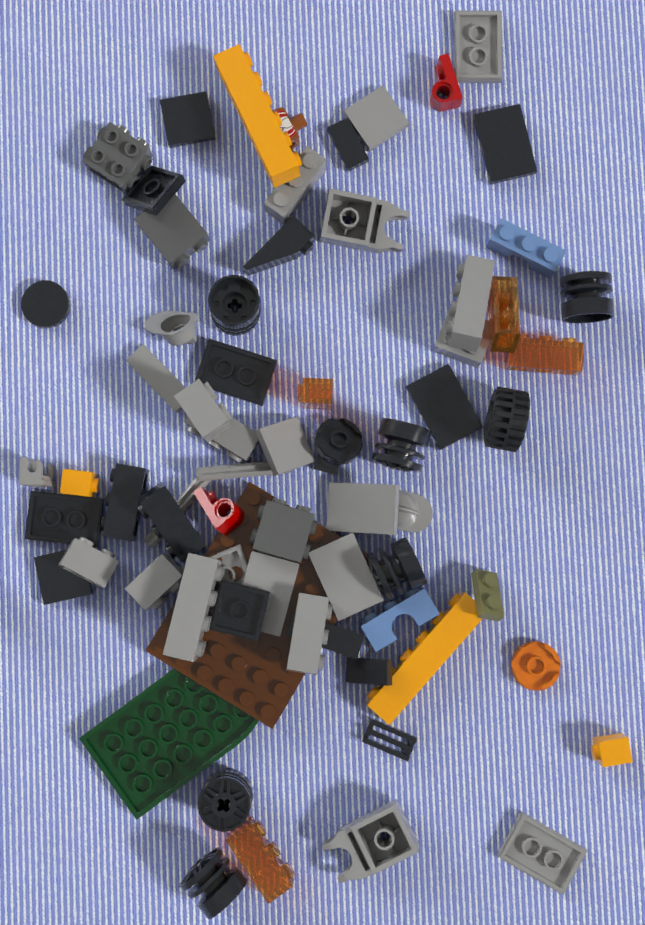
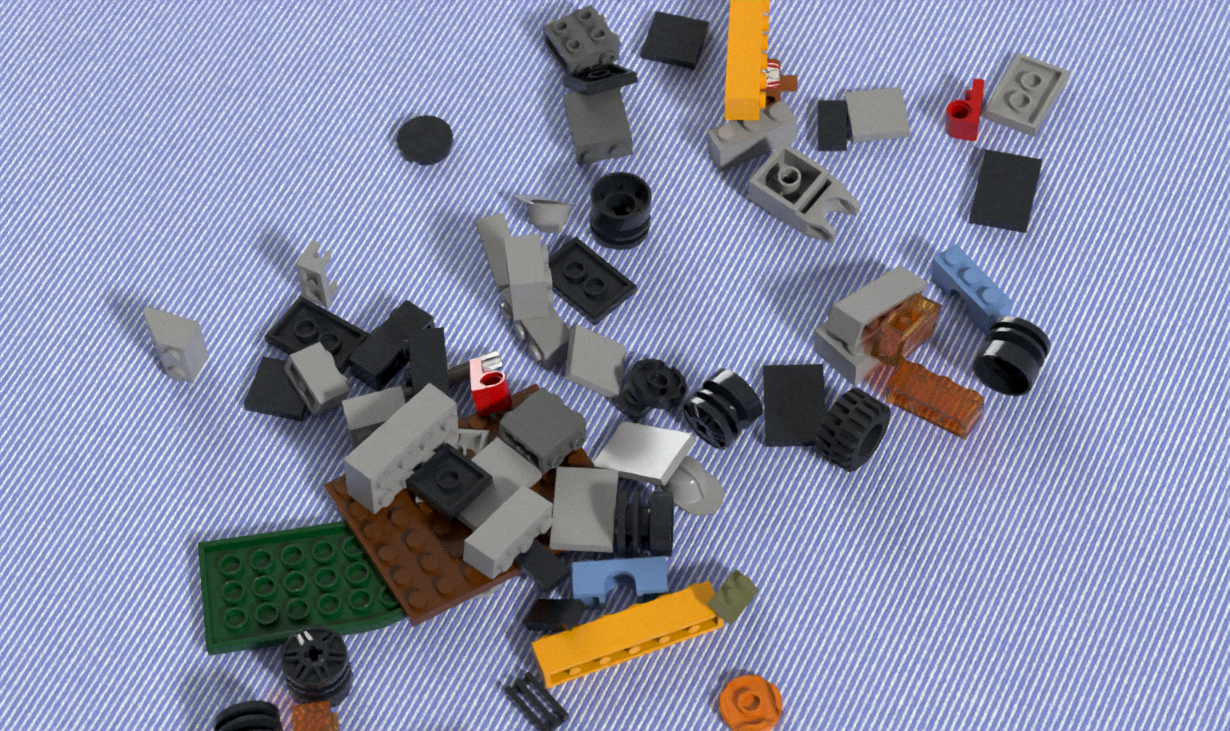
camera: 30 degrees right, 30 degrees down
light orange brick [60,469,100,498] -> none
light grey axle [196,461,292,481] -> none
black slope [243,216,314,276] -> none
clear orange brick [297,378,333,410] -> none

